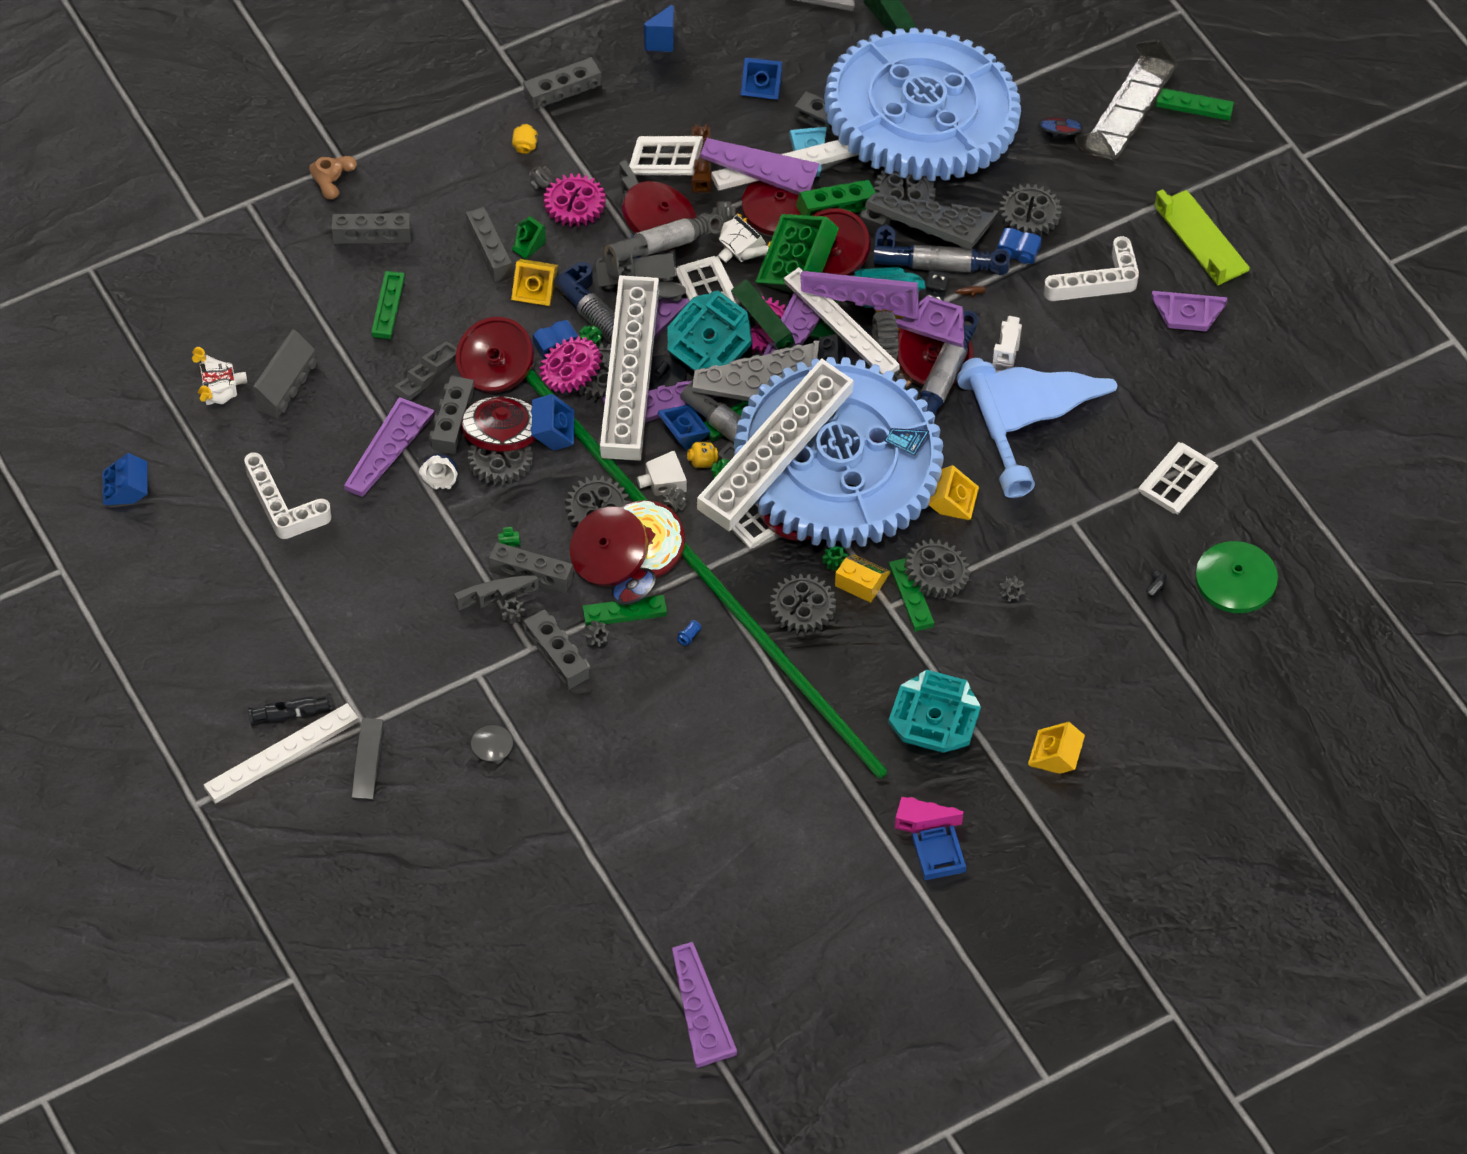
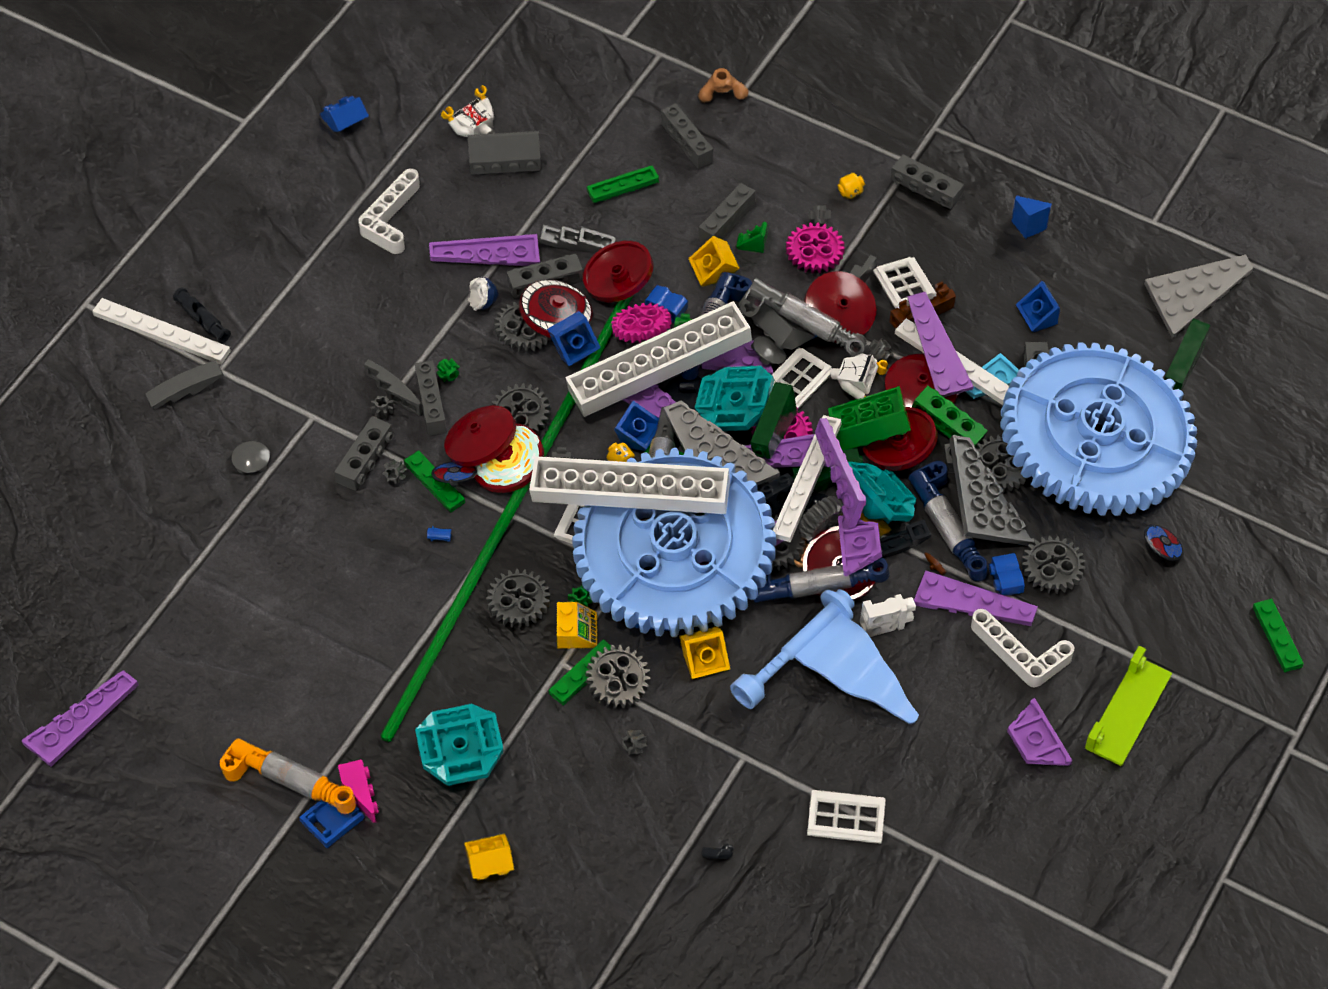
camera: 60 degrees right, 0 degrees up
white torso [637,451,687,496] -> none
dark blue sticker [884,428,930,456] -> none
clear smoke piece [1075,38,1177,159] -> none
green dish [1195,541,1278,613] -> none
none -> light orange piece [220,738,356,814]
none -> medium lavender wing [914,570,1038,626]

